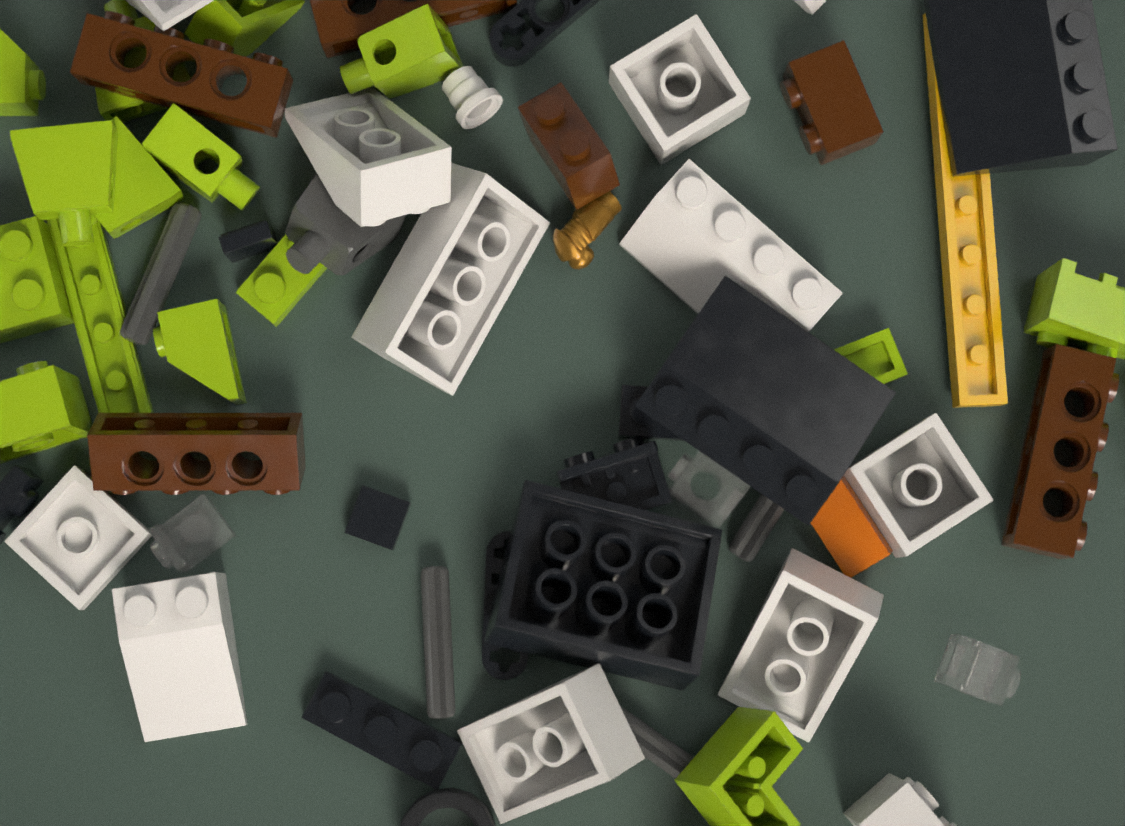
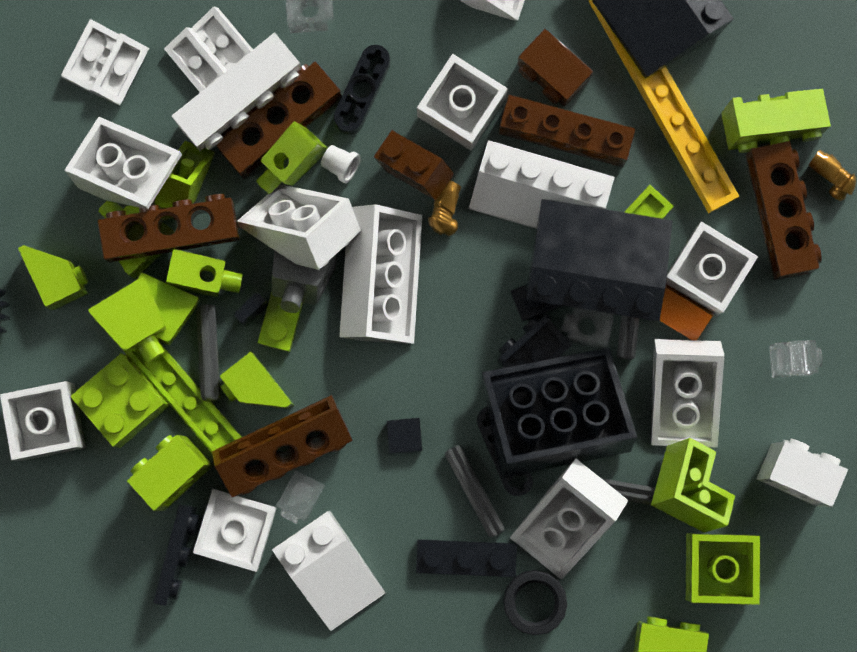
camera: 20 degrees left, 0 degrees up
none -> reddish brown brick [499,95,635,167]

